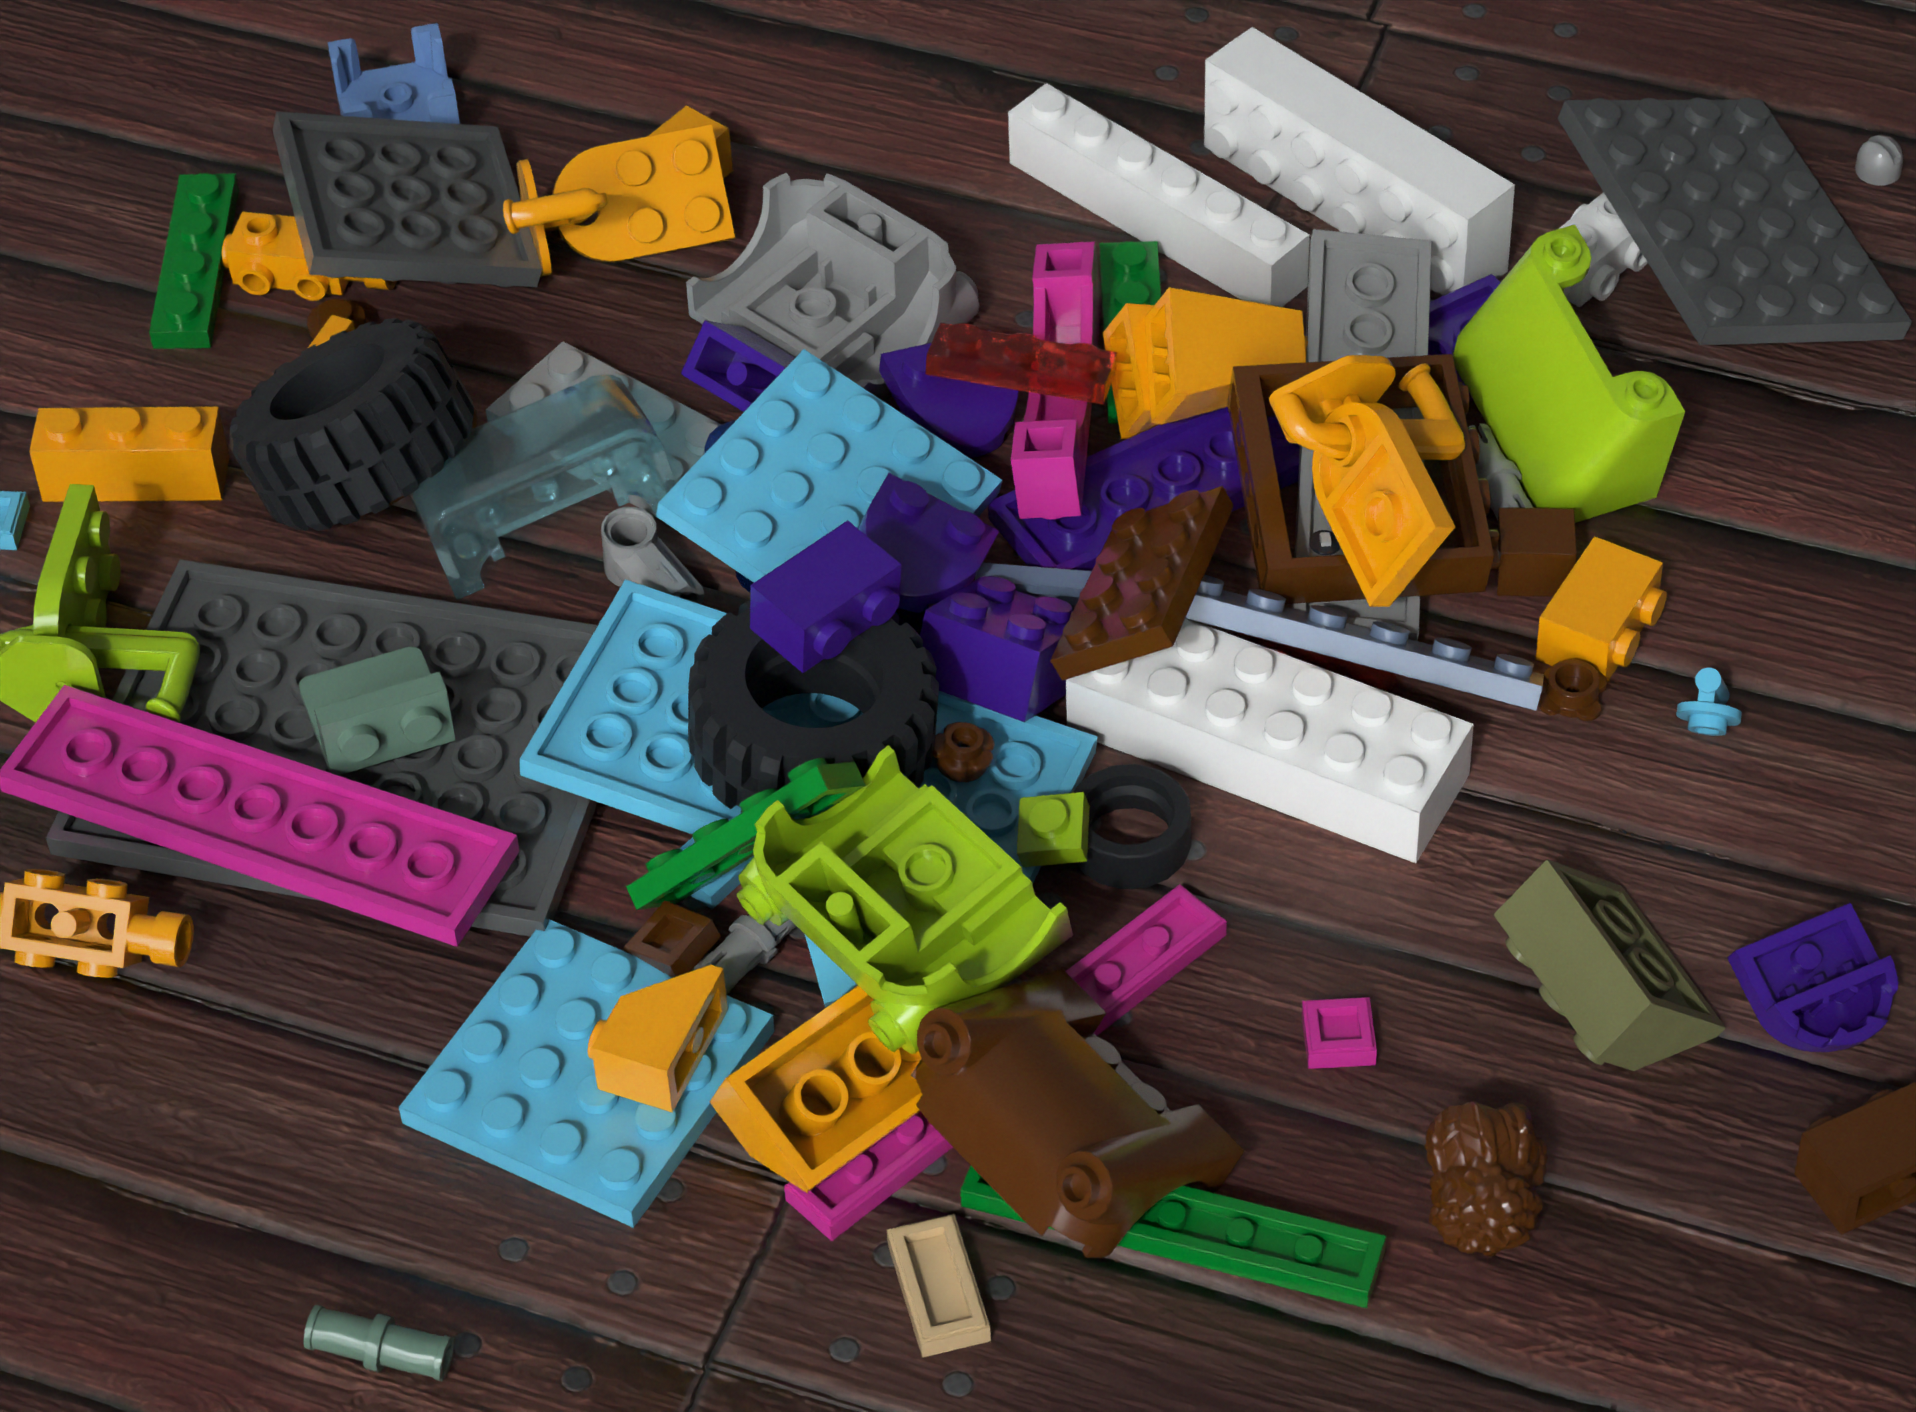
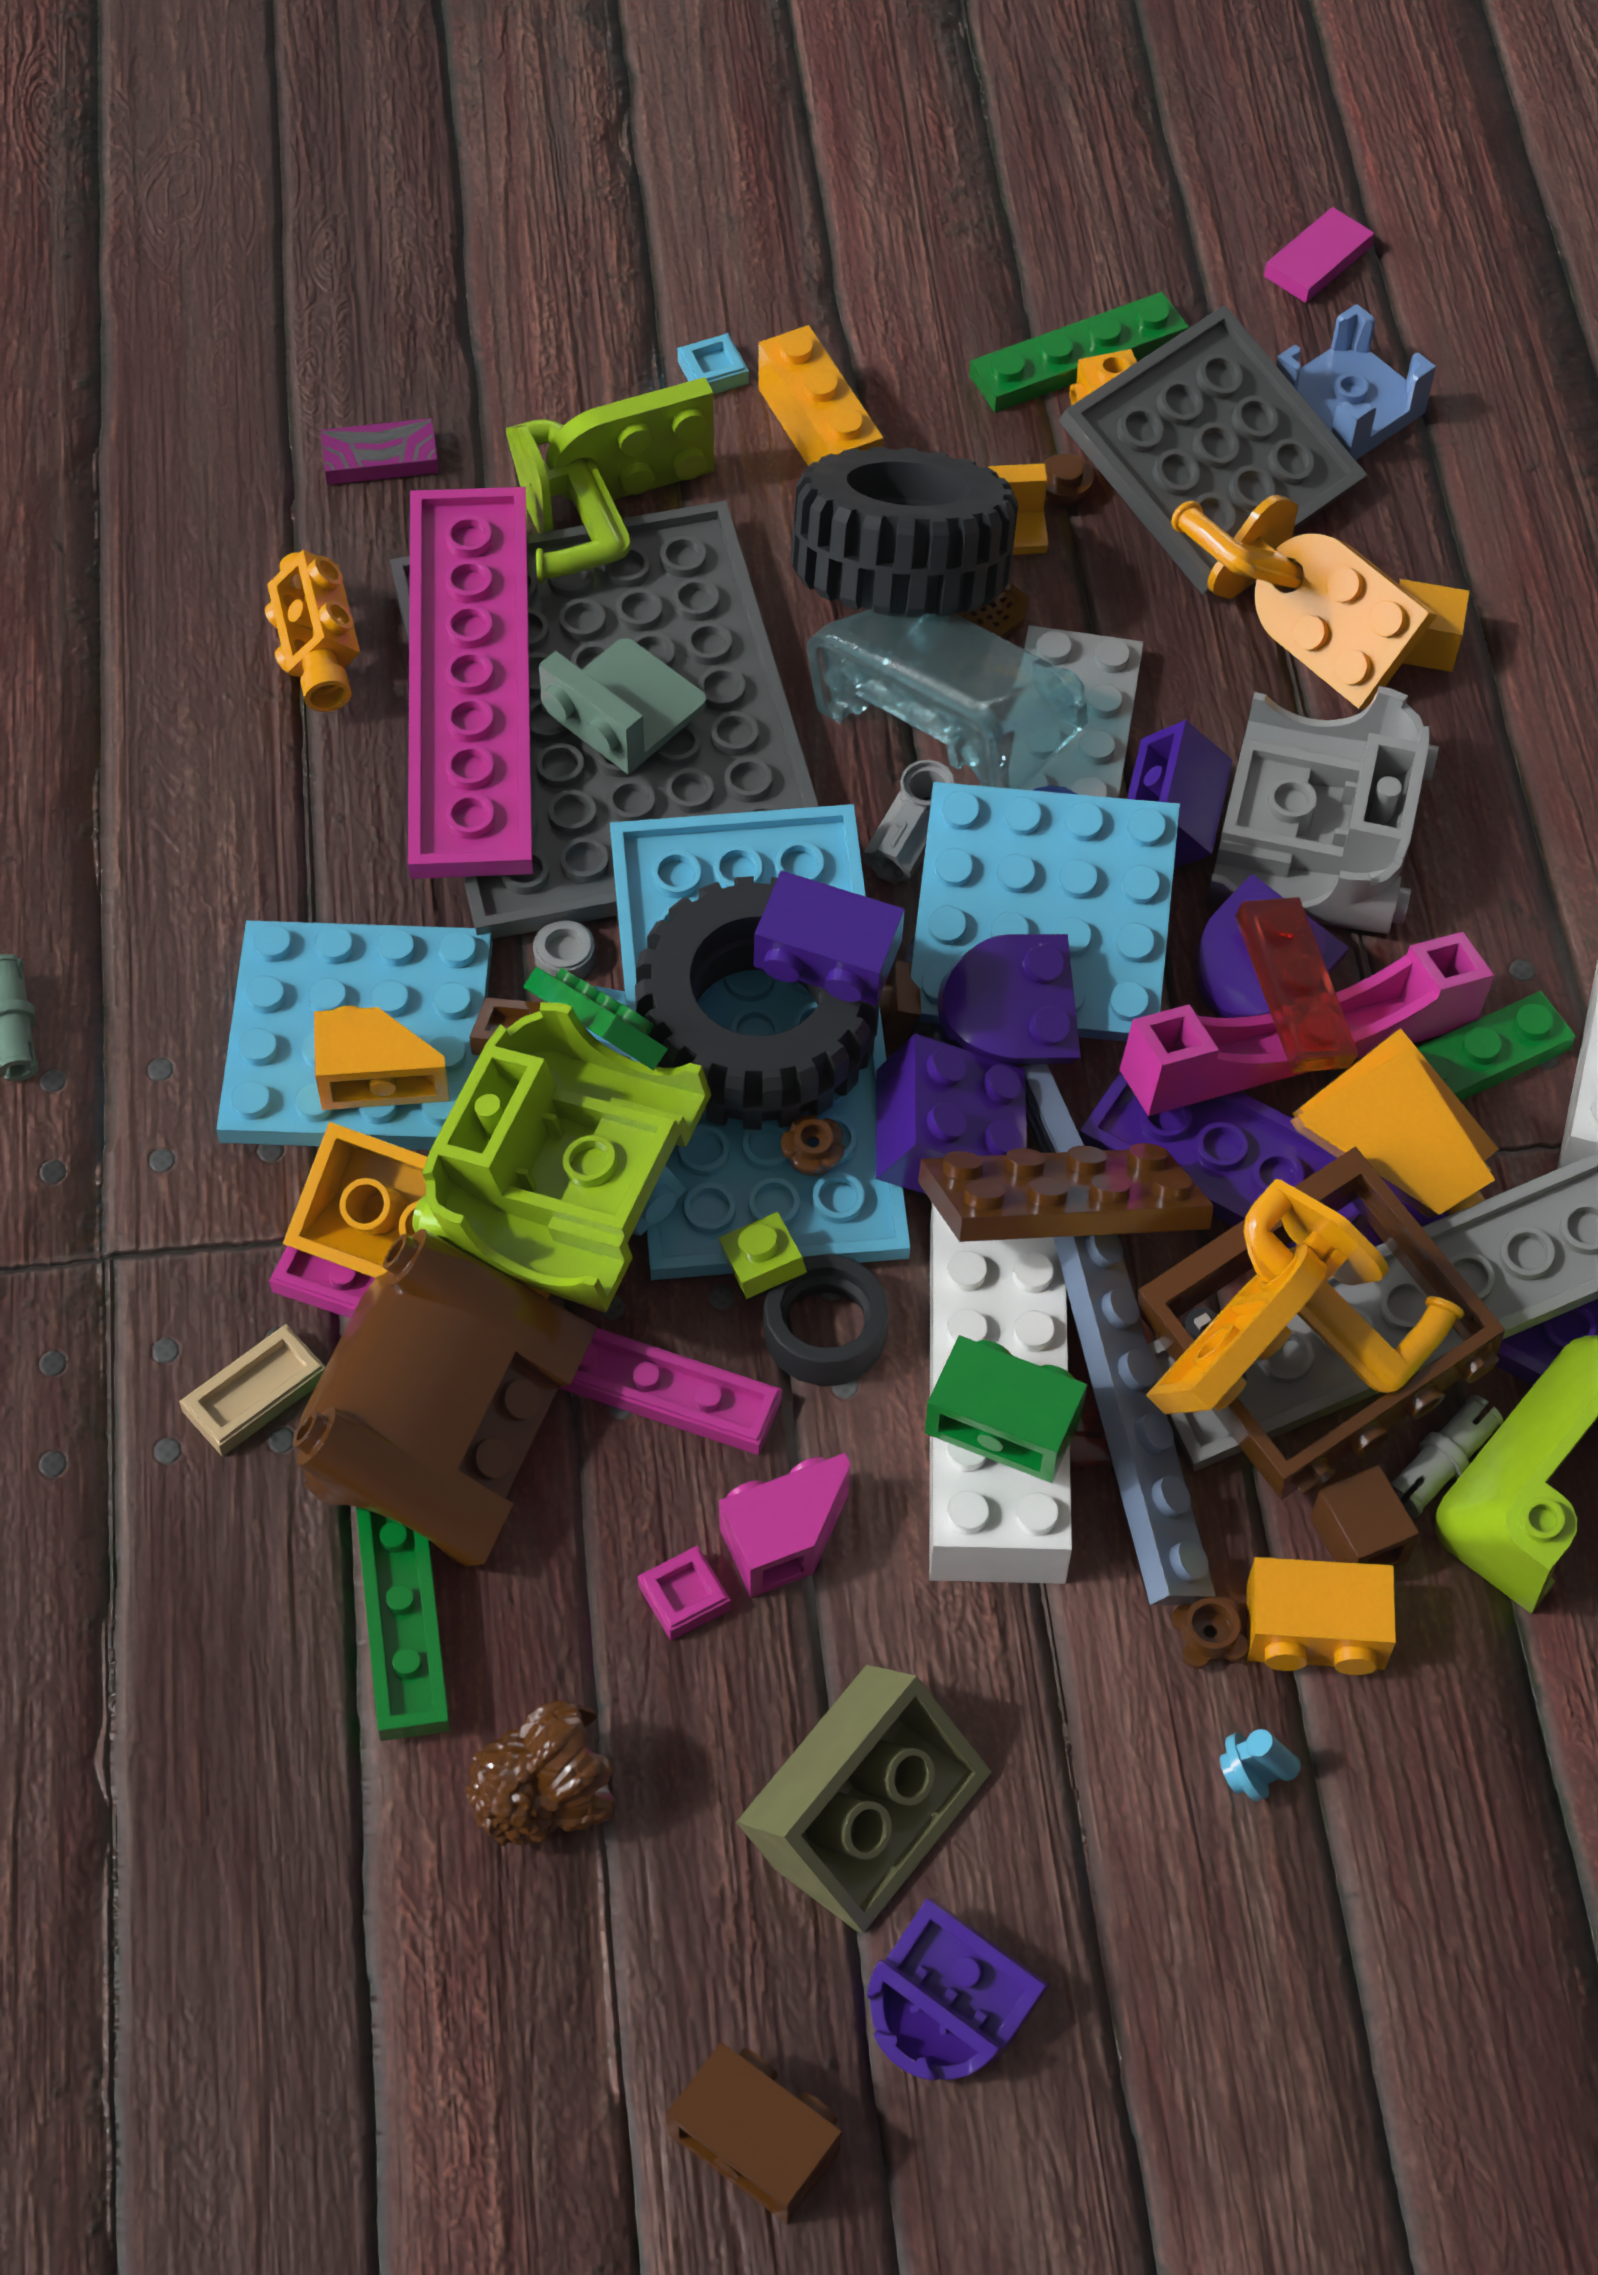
camera: 60 degrees right, 10 degrees up
none -> light grey tile [533,920,596,979]
none -> dark pink slope [719,1453,850,1598]
none -> green brick [925,1335,1087,1483]
none -> dark pink tile [1264,207,1374,303]

